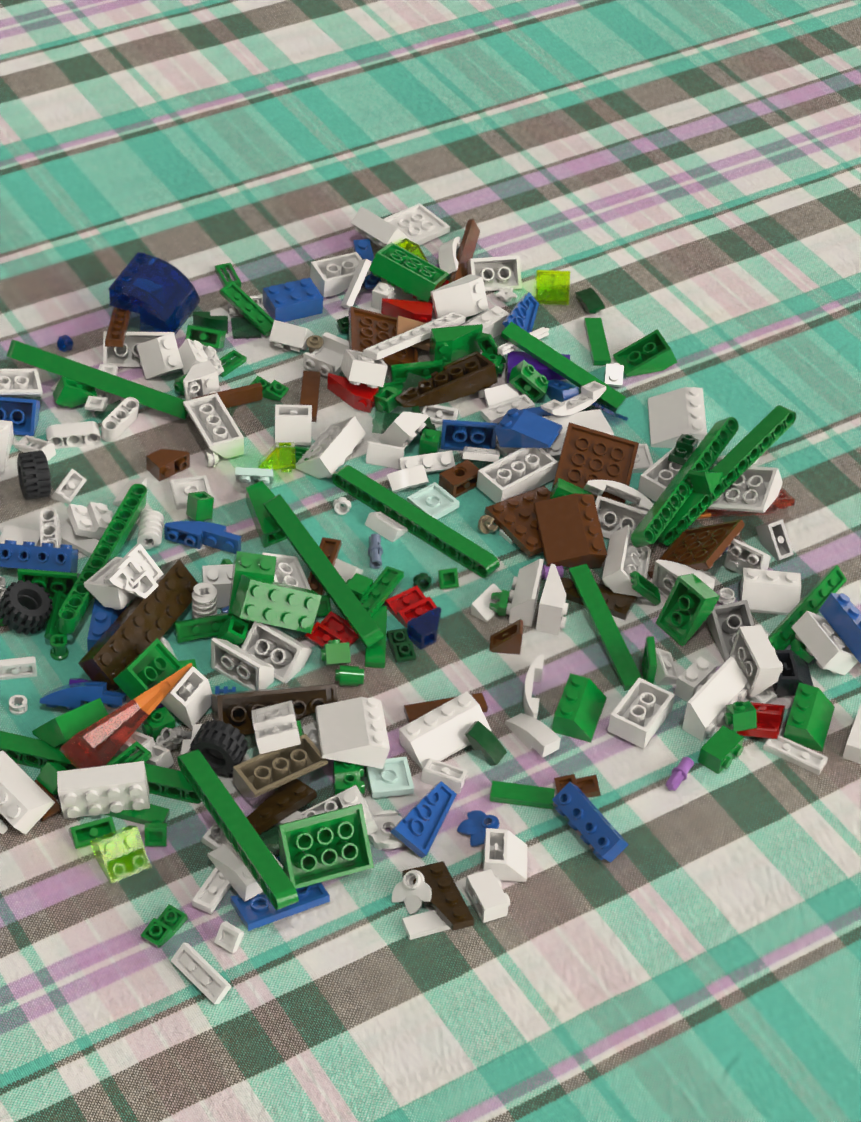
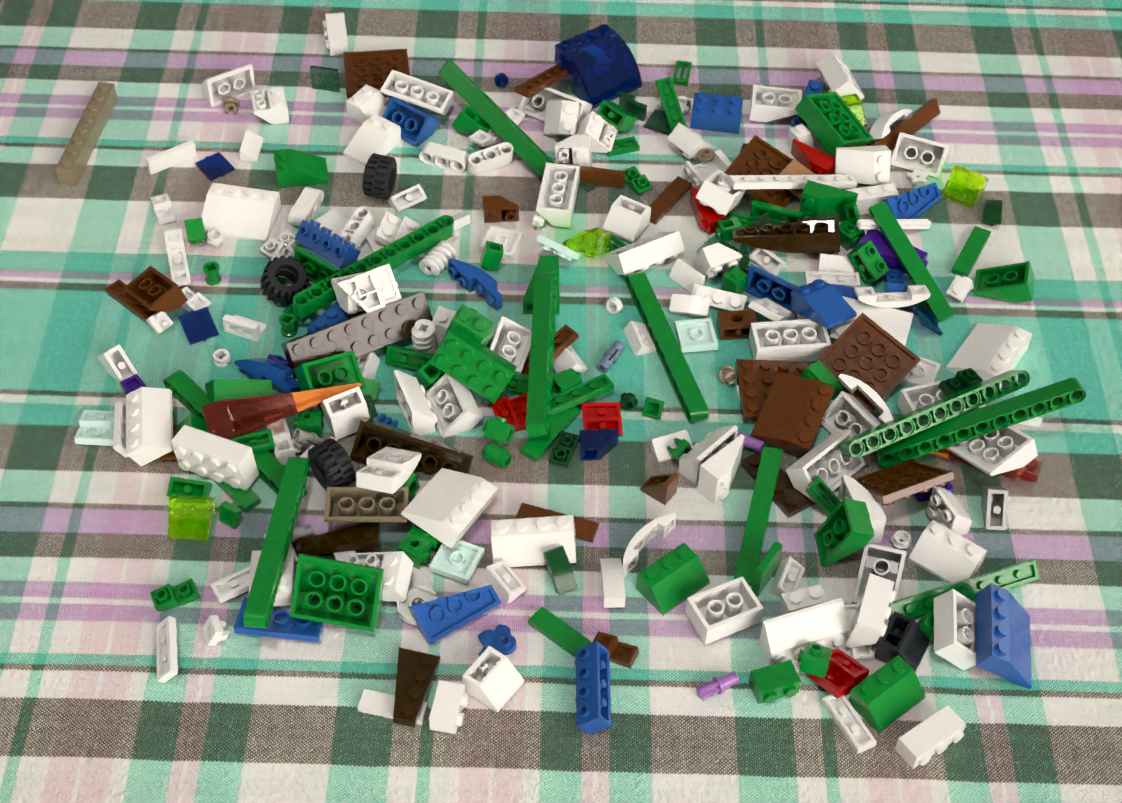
camera: 35 degrees right, 5 degrees up
white slope [14,435,56,461] -> none
white tile [340,259,372,308] -> none
white plate [384,203,450,248] -> none
white plate [392,870,432,915] -> none
green slope [689,469,723,495] -> none

